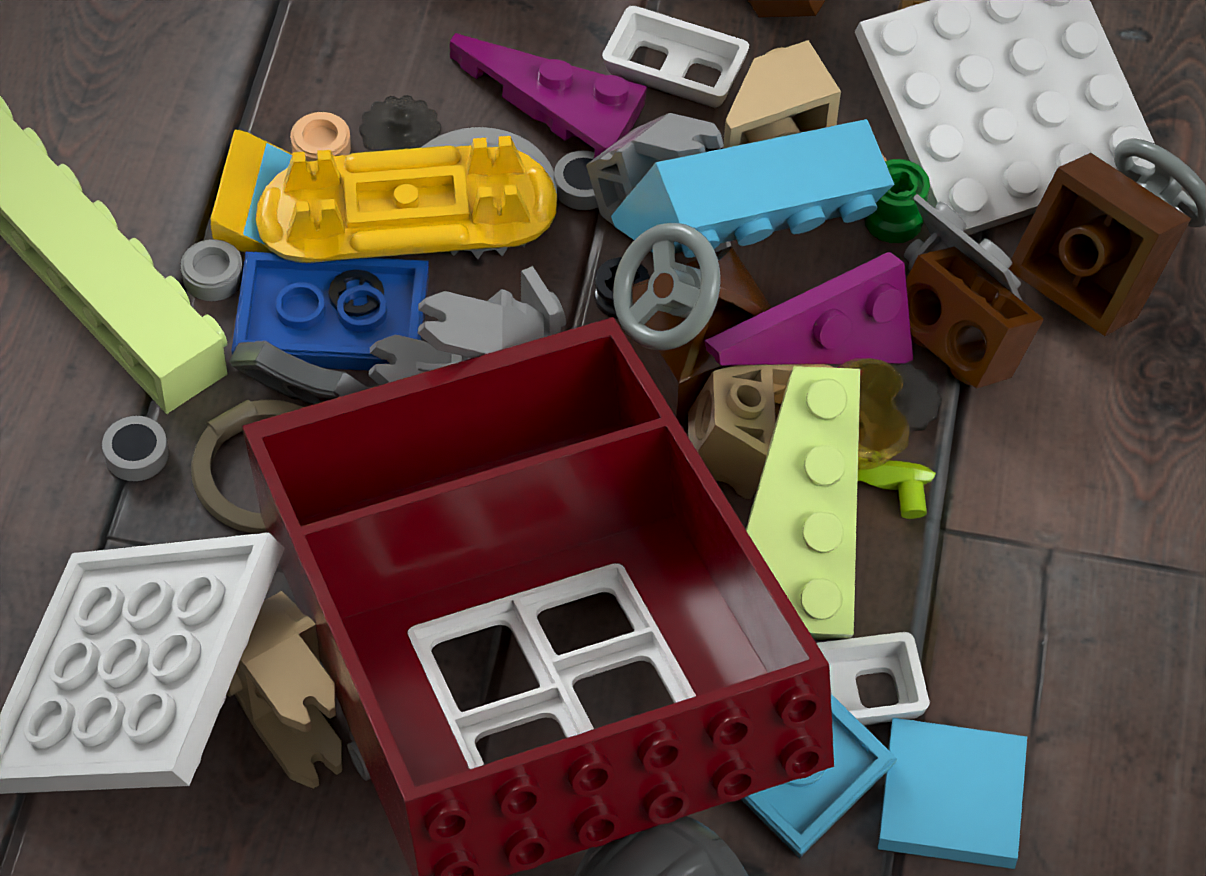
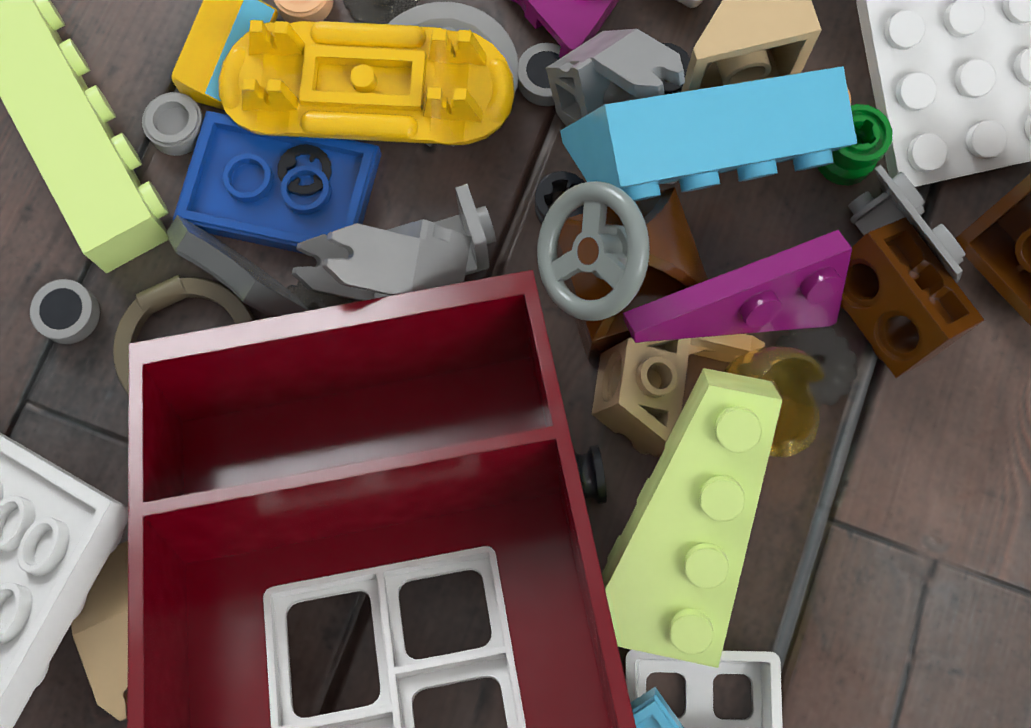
camera: 15 degrees right, 20 degrees up
lime bar [857,461,936,519] -> none

